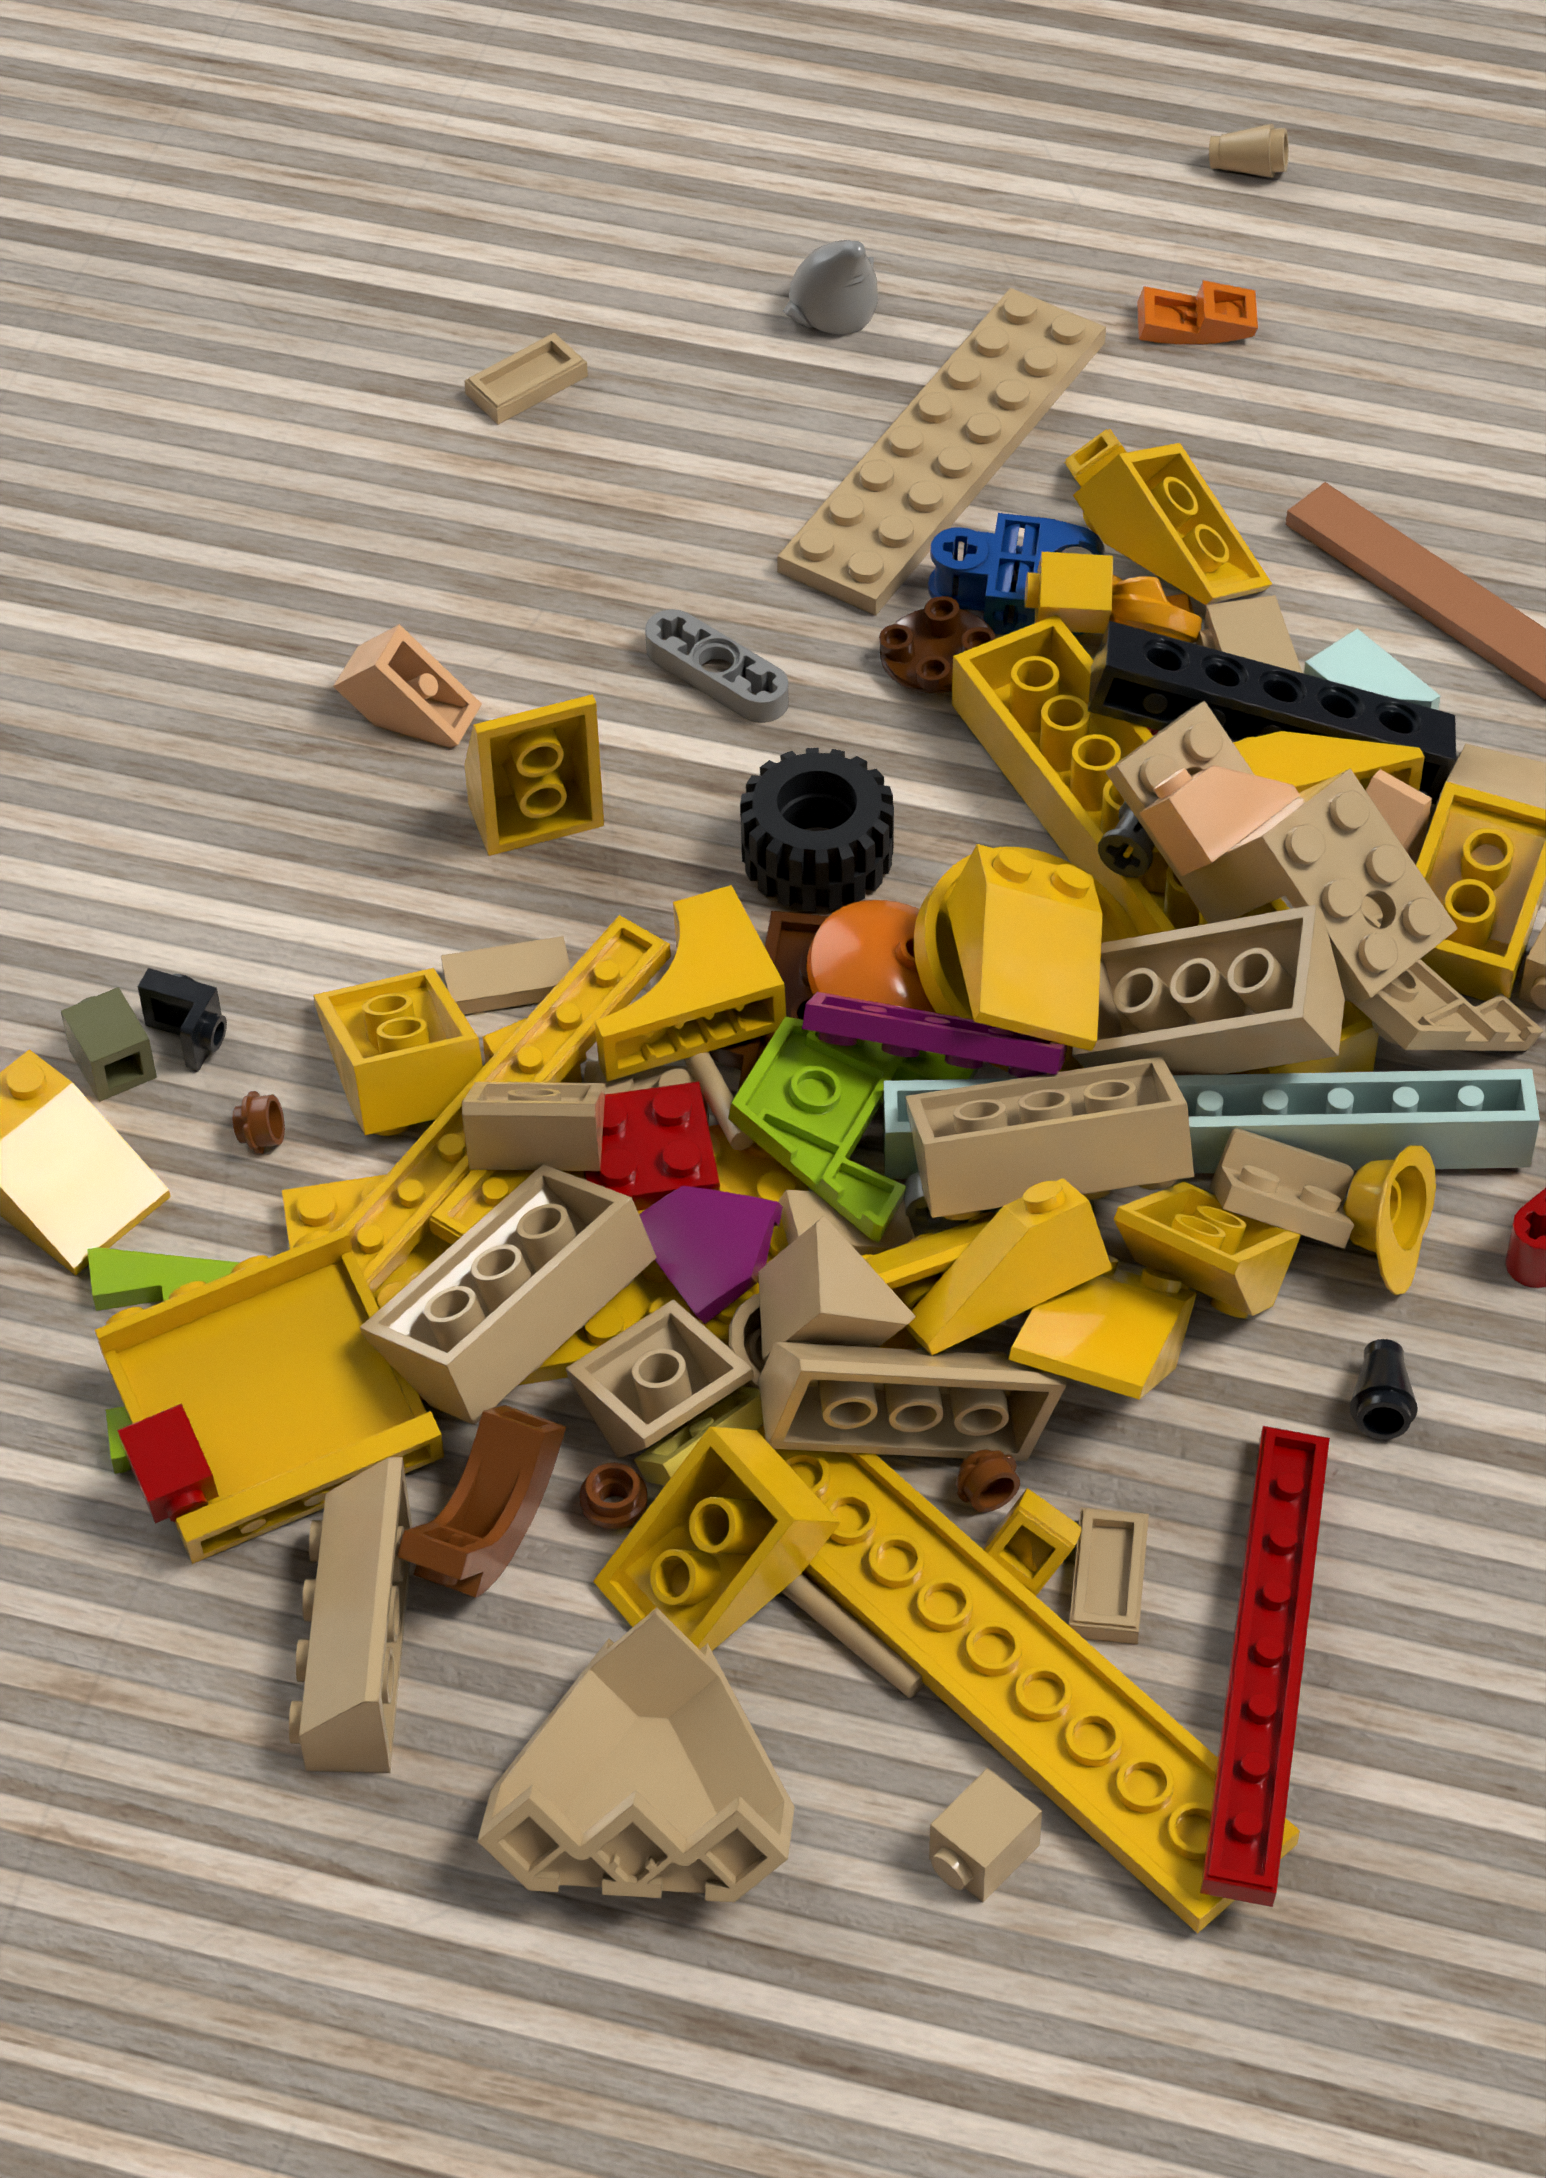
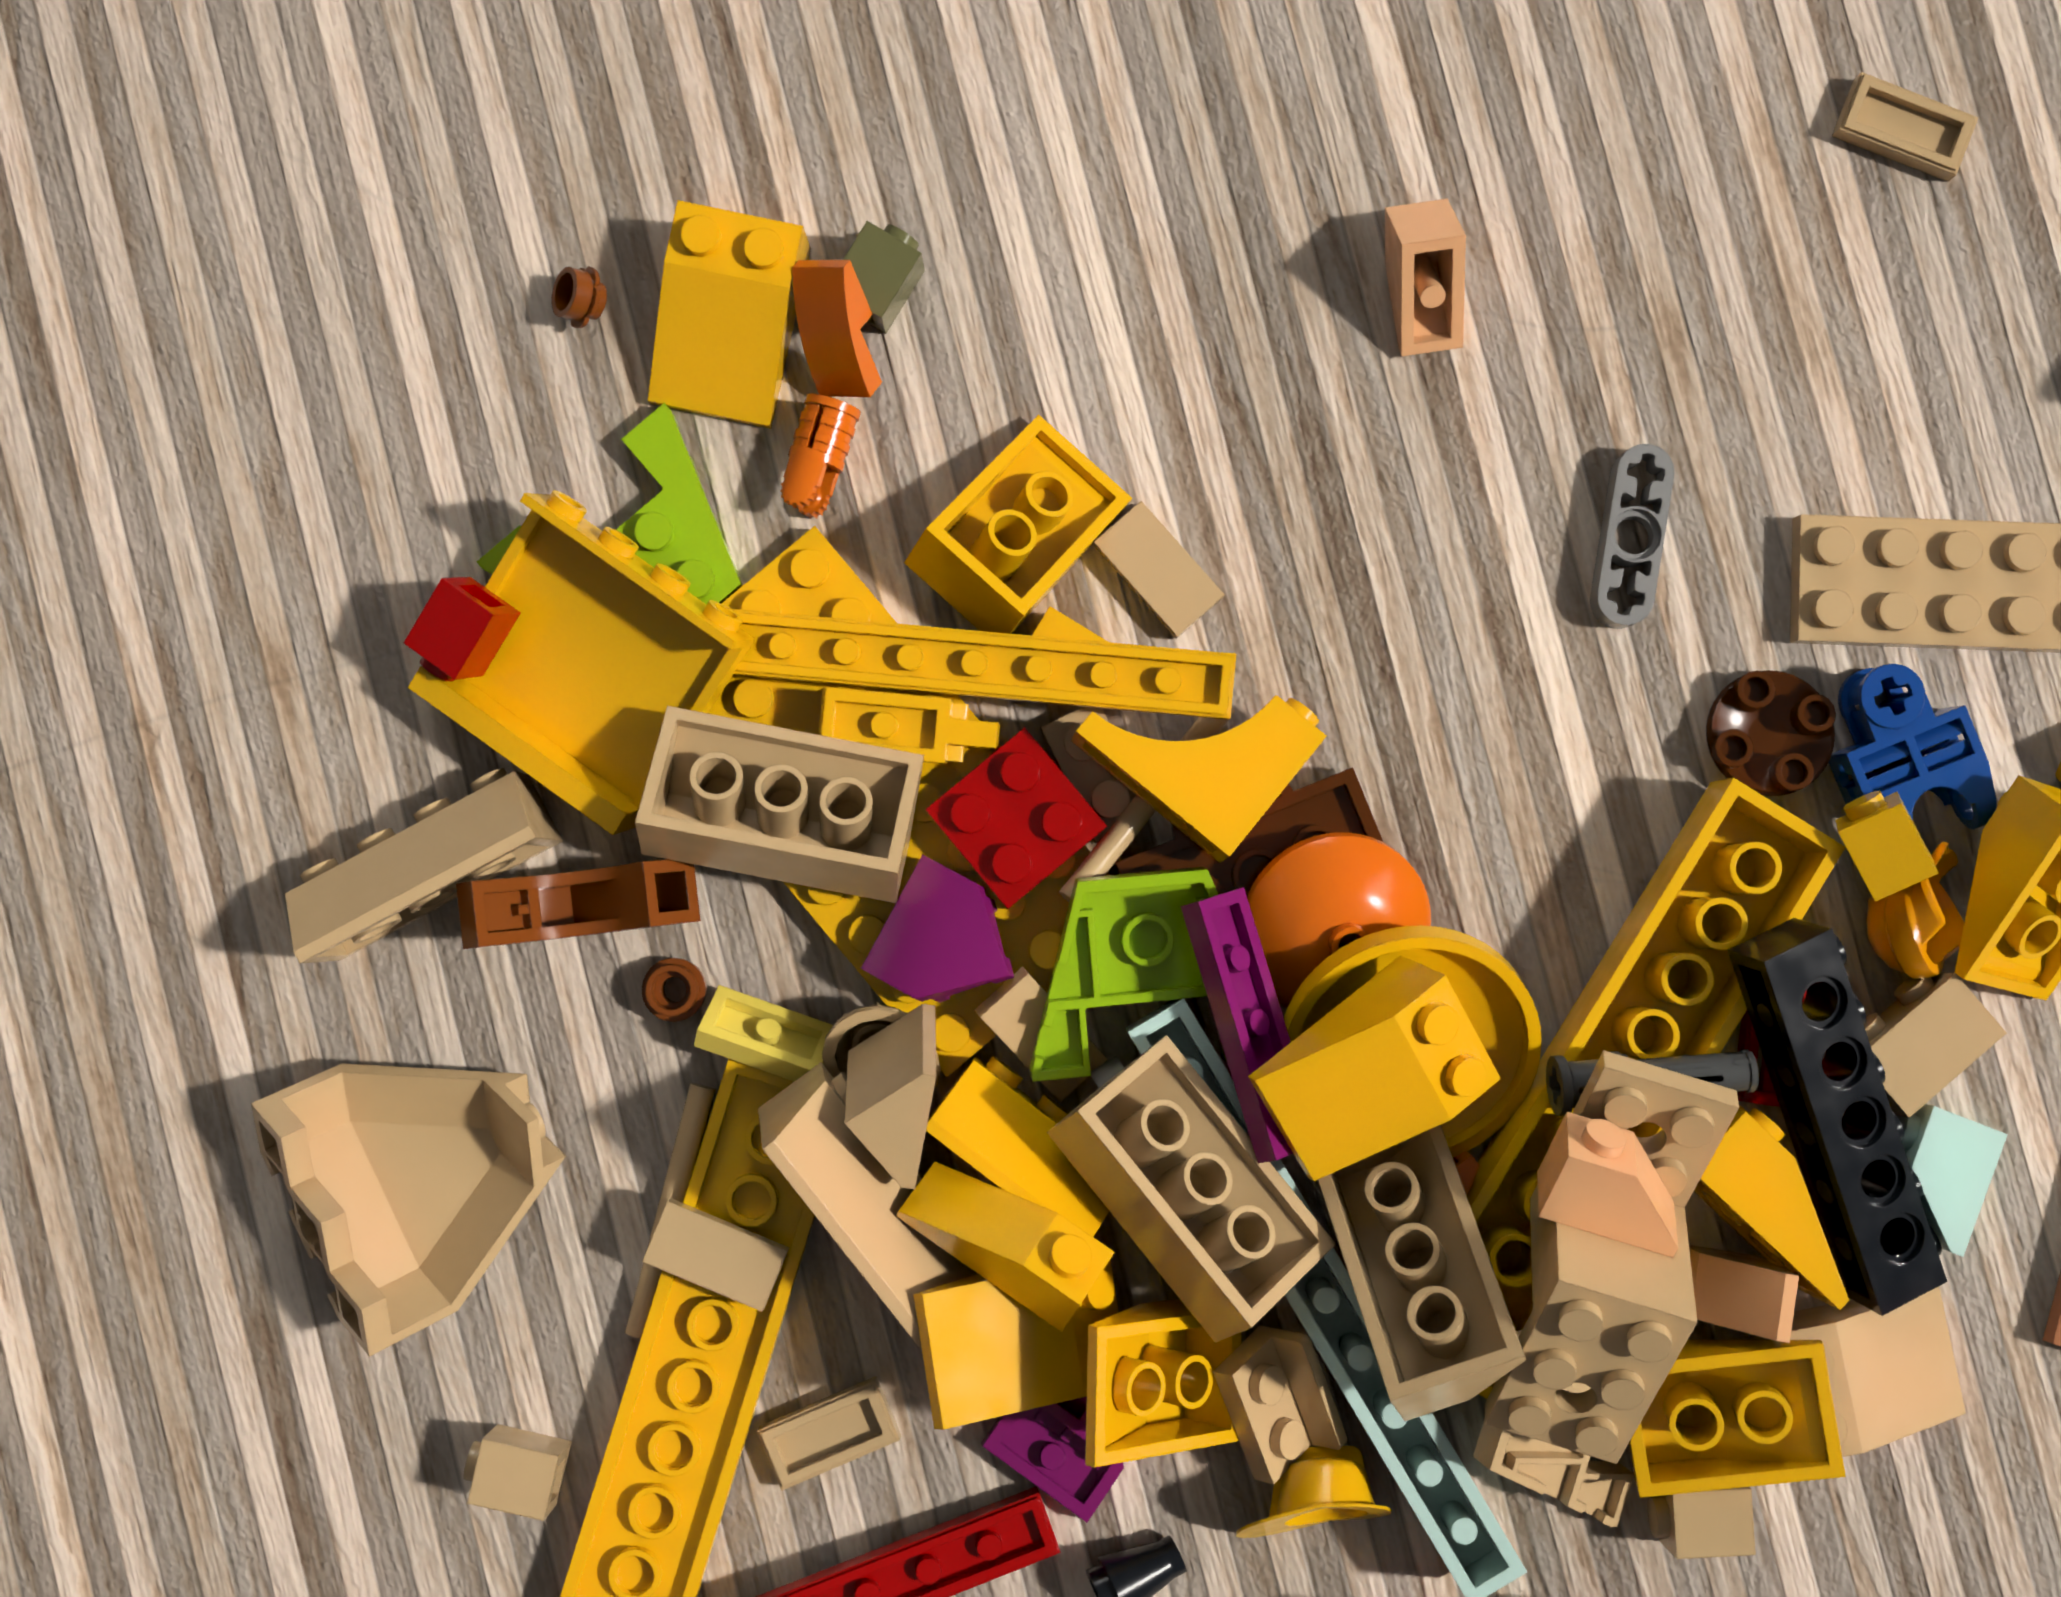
camera: 65 degrees right, 35 degrees up
black bracket [137,968,227,1071] -> none
dark orange plate [232,1091,285,1154] -> none
tan slope [462,1082,605,1171] -> none
yellow slope [464,694,604,856] -> none
tan slope [566,1299,755,1458] -> none
yellow slope [593,1426,841,1651] -> none
black tyre [740,748,894,911] -> none
dark orange plate [956,1449,1020,1512] -> none
yellow slope [983,1488,1082,1596] -> none
none -> tan tile [642,1198,790,1312]
none -> orange hinge [780,393,861,519]
none -> orange slope [792,260,882,397]
none -> magenta slope [981,1396,1124,1523]

